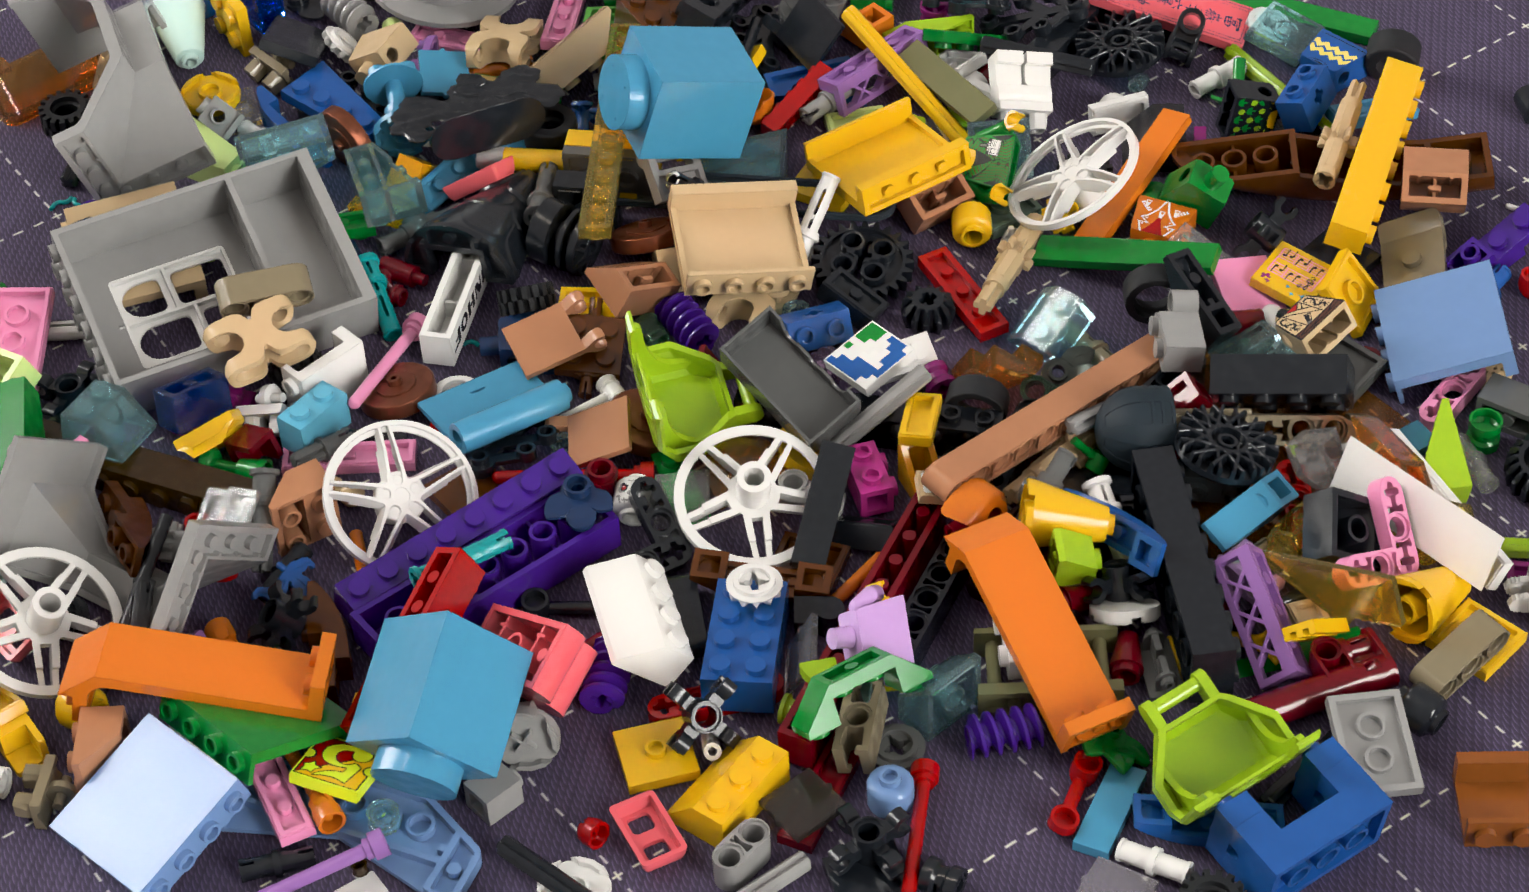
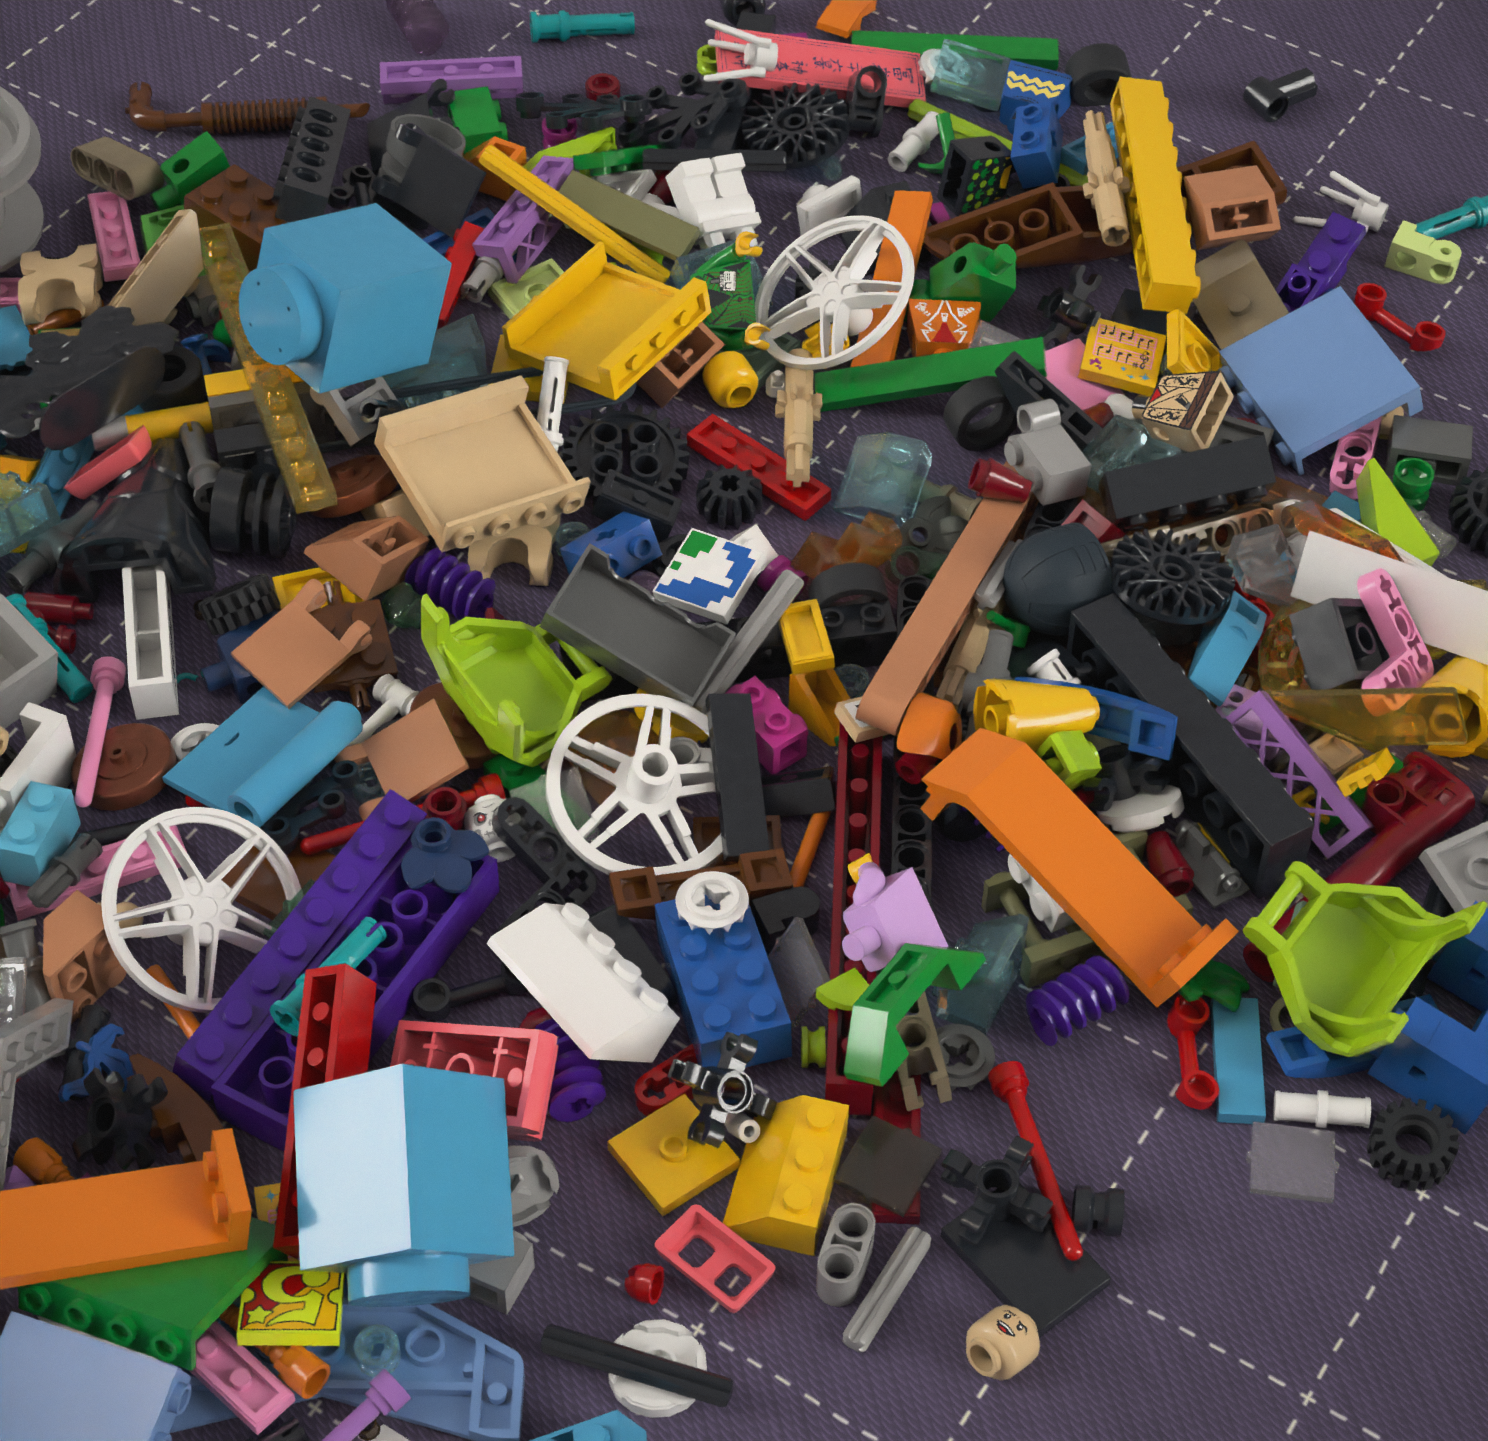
camera: 25 degrees left, 5 degrees up
medium blue head [866,764,914,819] -> none
none -> dark red cone [968,458,1032,503]

